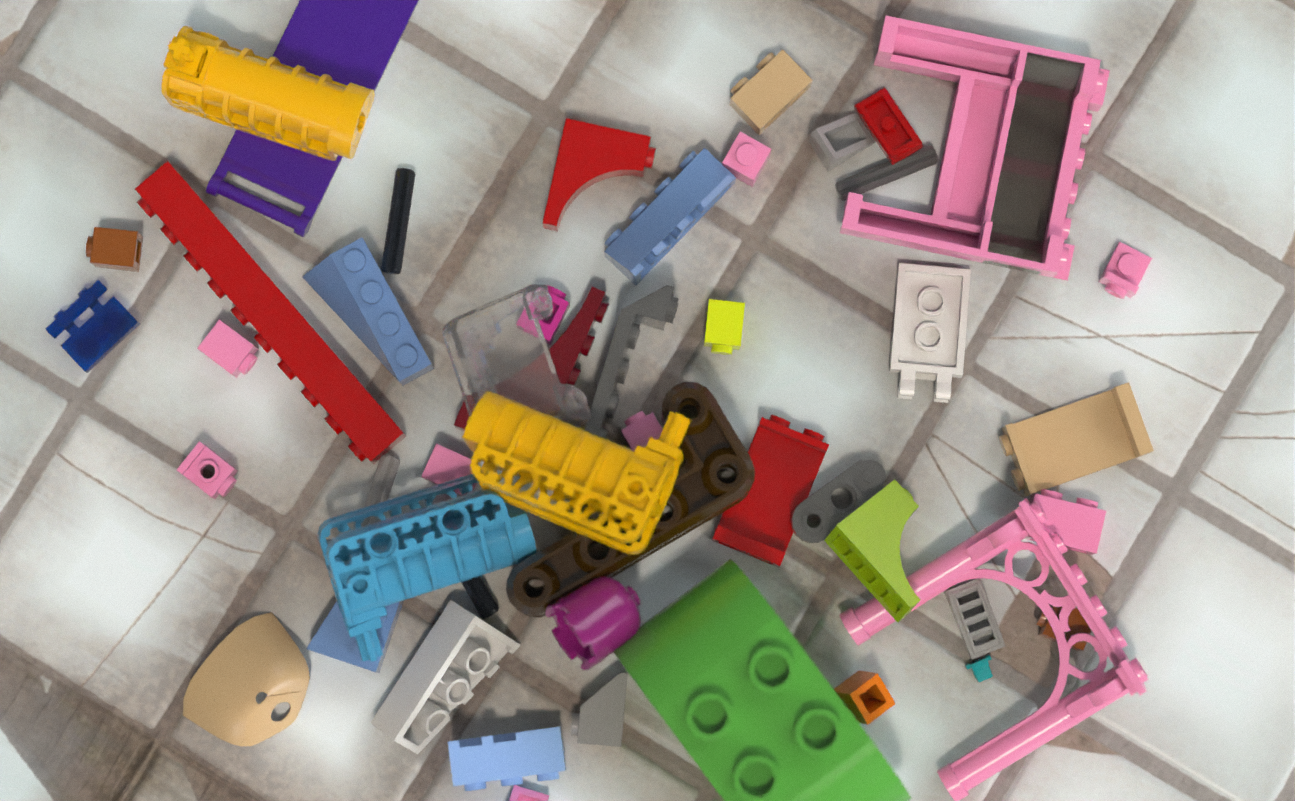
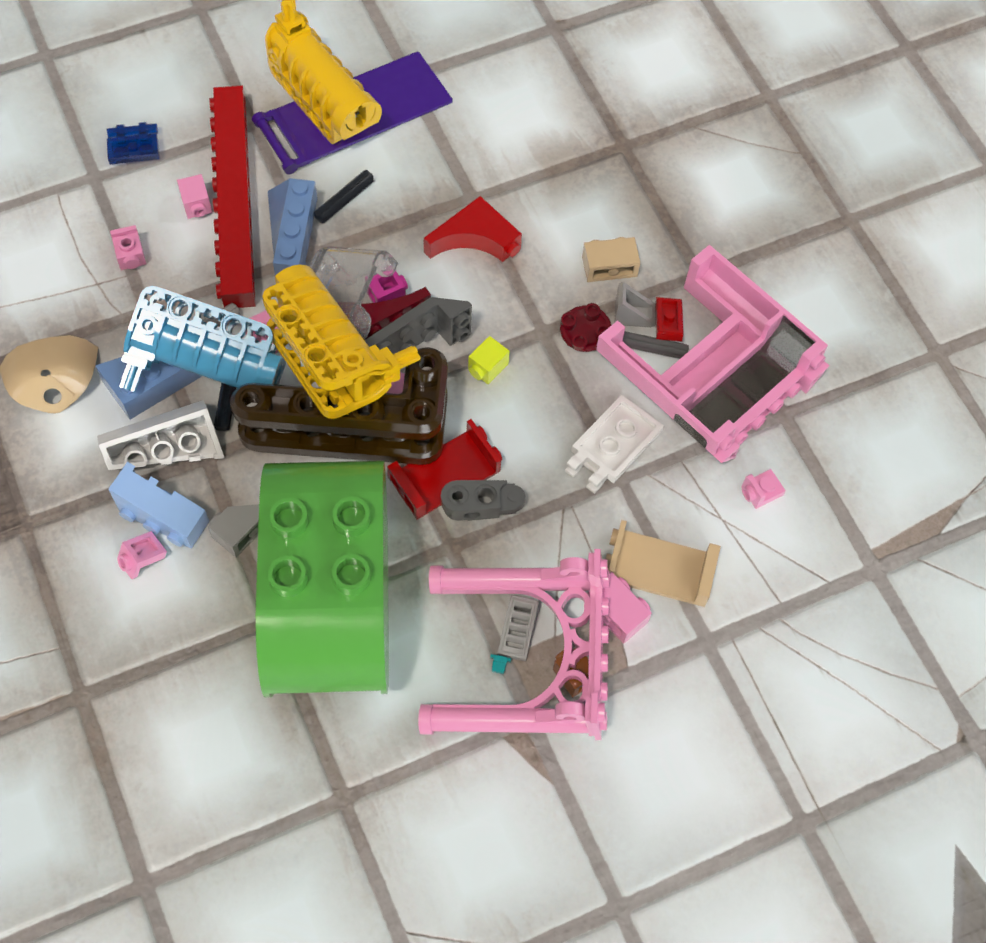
camera: 30 degrees right, 20 degrees down
dark orange brick [86,227,143,272] -> none
magenta cylinder [545,577,641,670] -> none
medium blue wedge [604,148,736,286] -> none
bright pink brick [722,132,771,187] -> none
lime arch [824,480,920,623] -> none
orange brick [834,670,896,725] -> none
none -> dark red dish [560,303,611,352]

